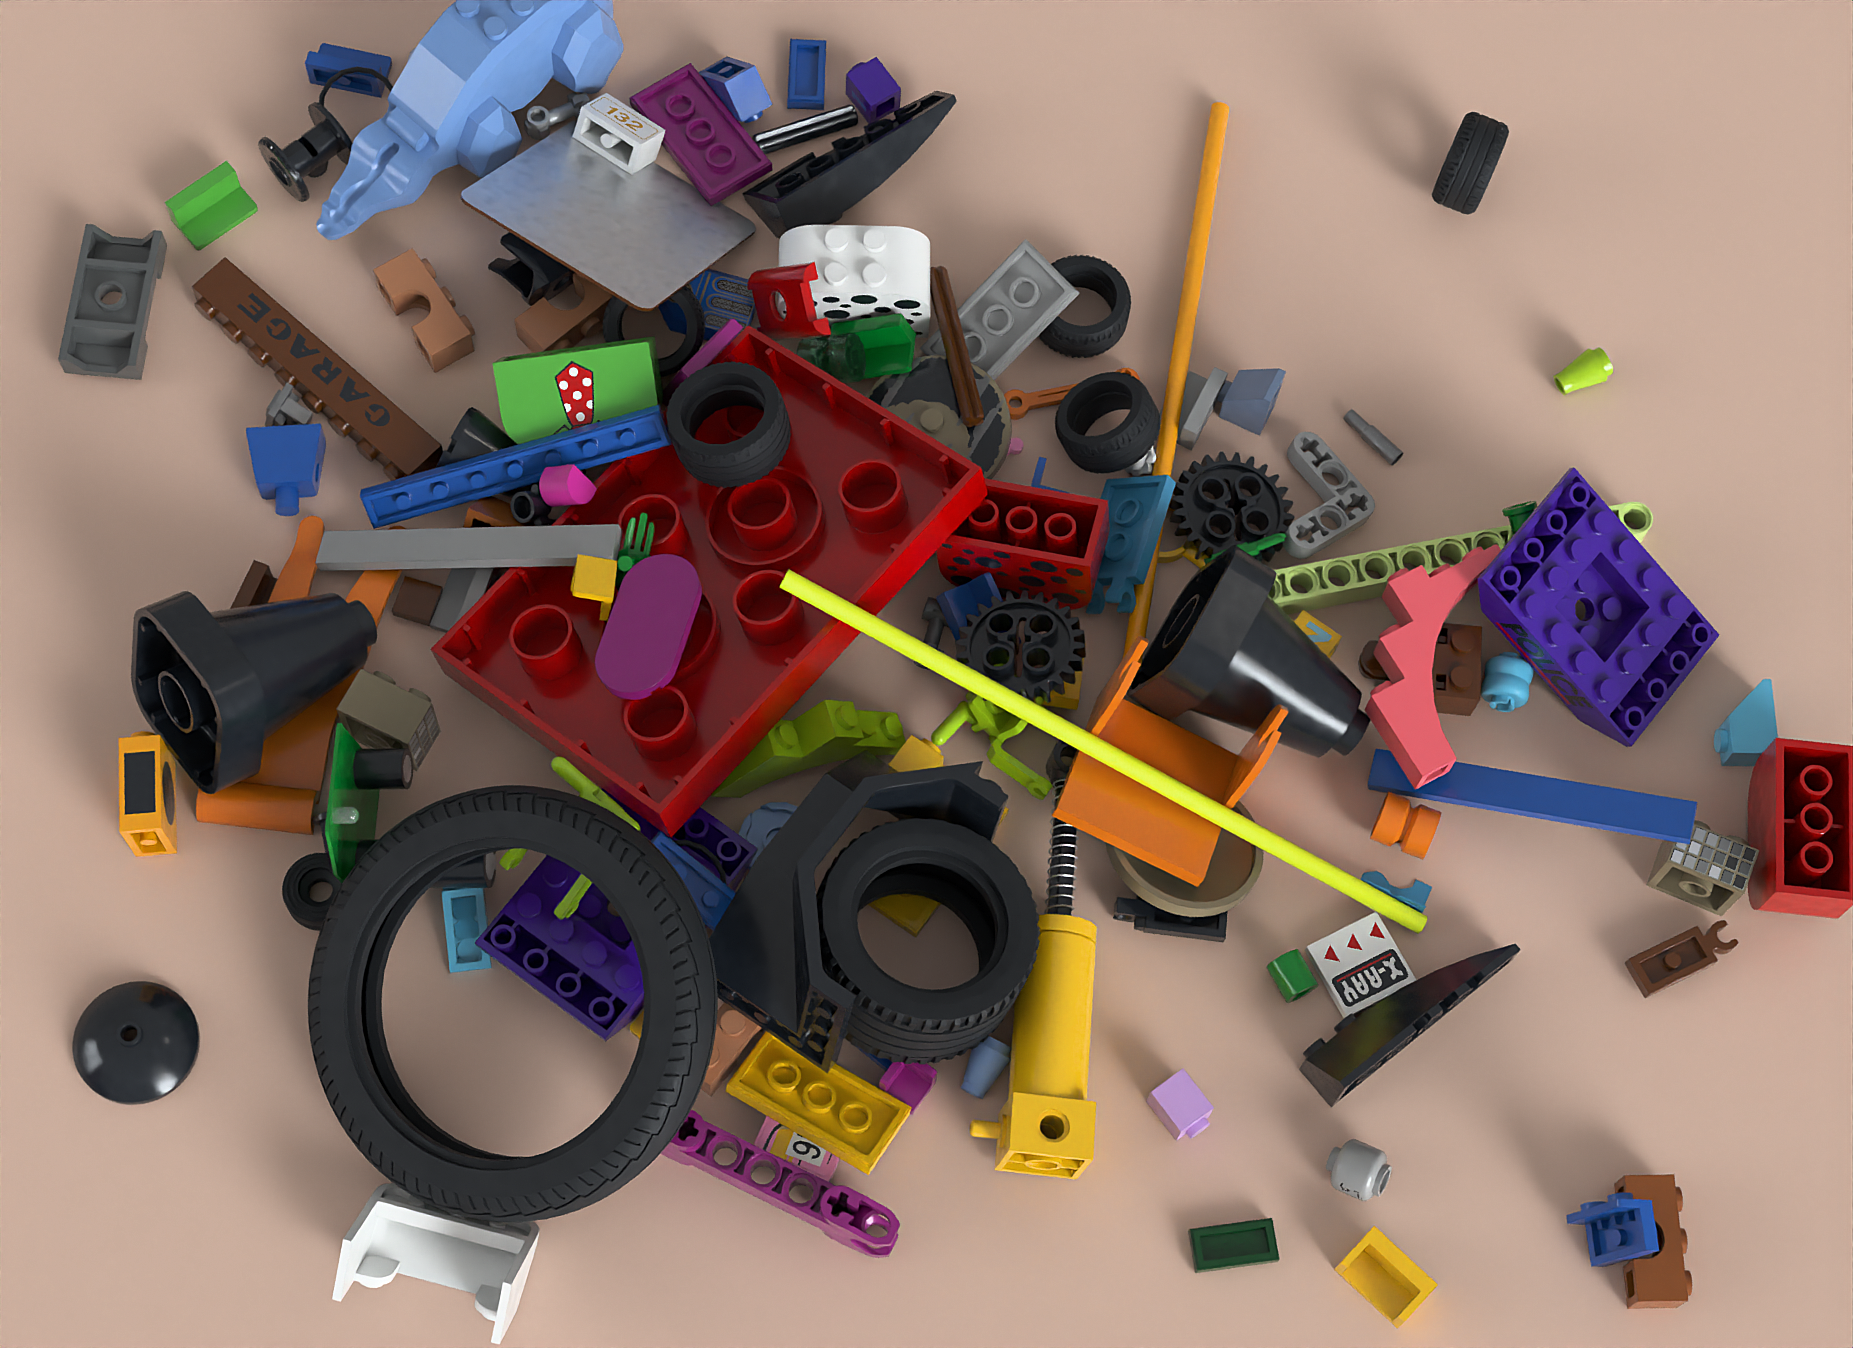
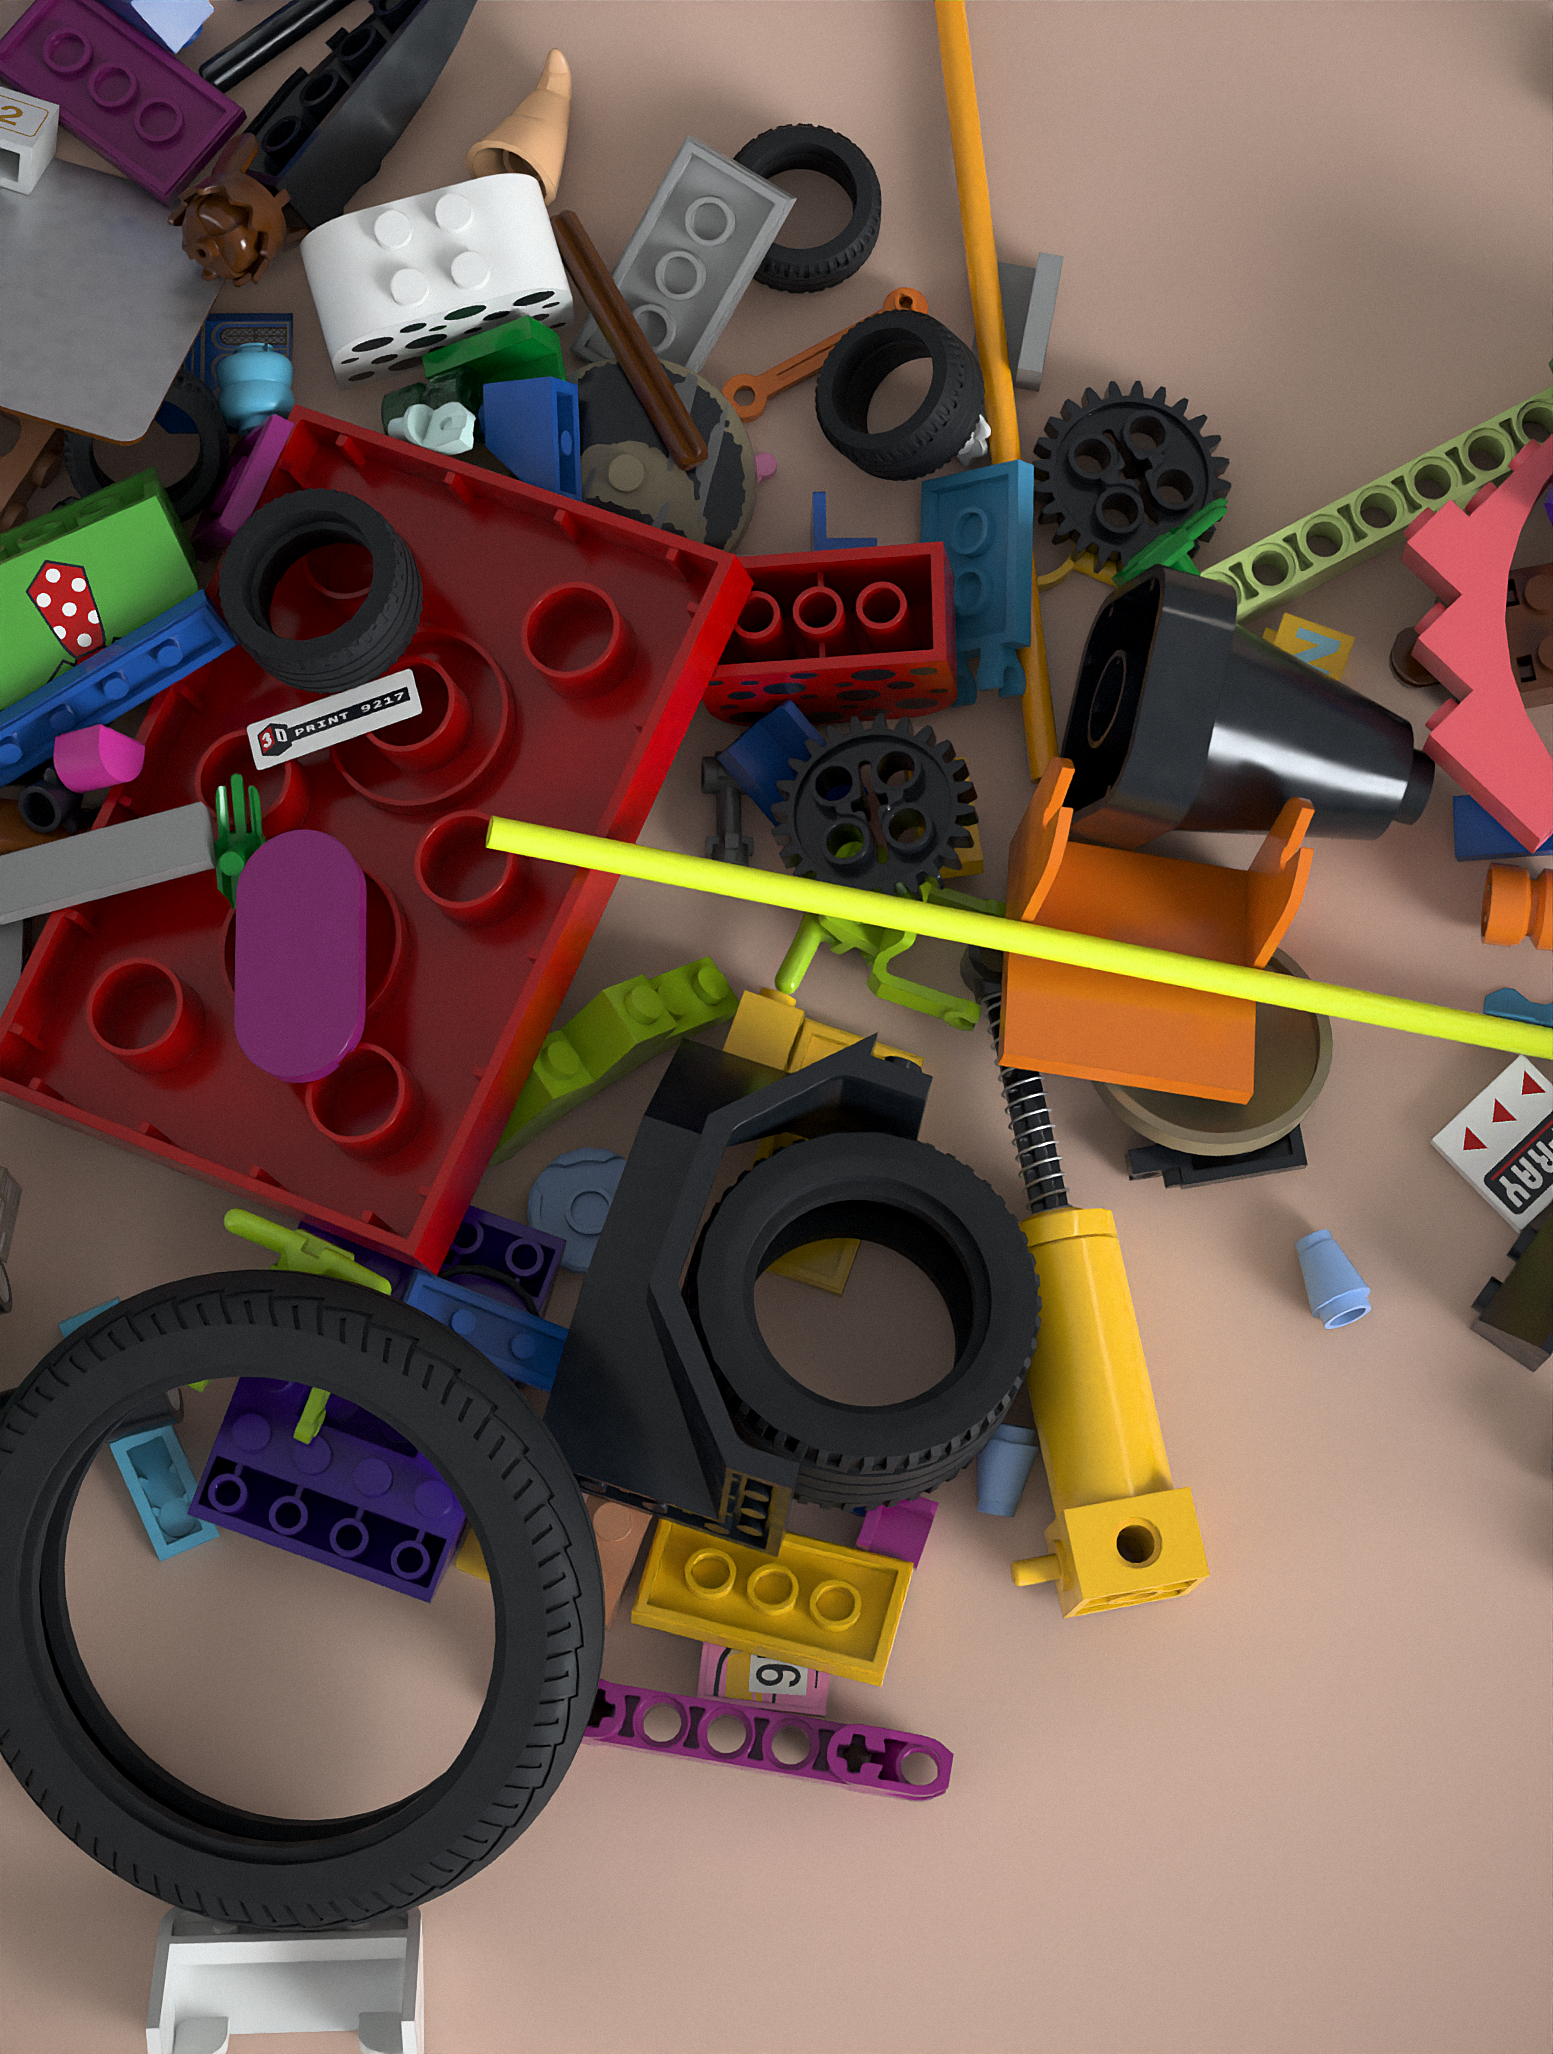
camera: 10 degrees left, 10 degrees up
yellow panel [570,554,618,621] -> none
red piece [747,262,831,340] -> none
lavender brick [1146,1068,1214,1141] -> none
dark green tile [1188,1218,1280,1273] -> none
sand blue slope [1217,368,1286,436] -> none
green gear [1266,949,1319,1003] -> none
light grey beam [1283,432,1375,559] -> none
flat silver pin [1343,409,1403,465] -> none
none -> reddish brown hat [167,133,311,287]
none -> medium azure piece [216,343,296,437]
none -> white sticker [247,669,422,770]
none -> light aqua piece [388,402,476,456]
none -> light nougat hat [465,48,572,206]
none -> blue slope [478,376,582,502]
none -> light blue cone [1294,1229,1371,1329]

